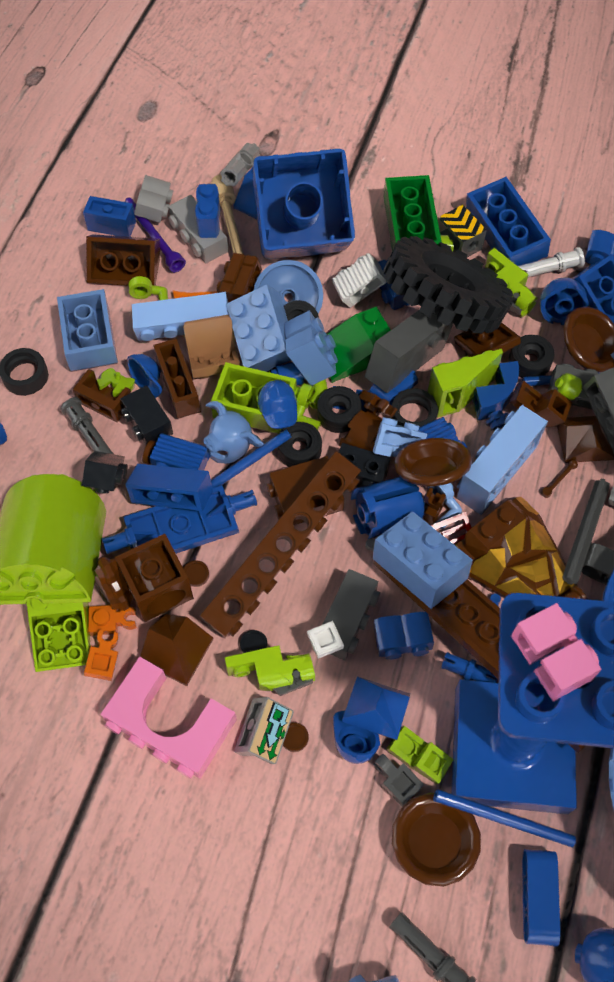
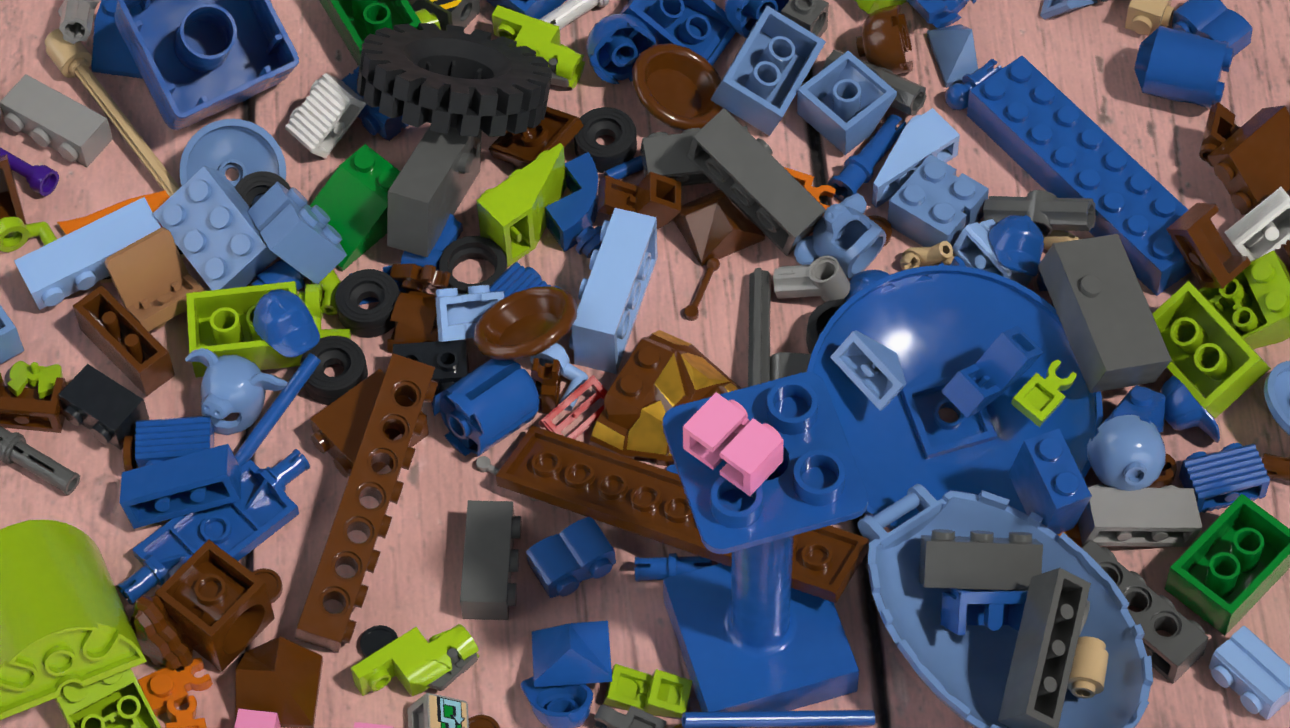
camera: 20 degrees left, 5 degrees down
black brick [82,451,128,493] -> none
blue cap [127,354,162,398] -> none
blue brick [195,184,220,238] -> none
reddish brown brick [217,253,262,303] -> none
white tile [307,621,344,659] -> none
medium blue brick [373,511,473,609] -> none
lime piece [555,373,582,400] -> none

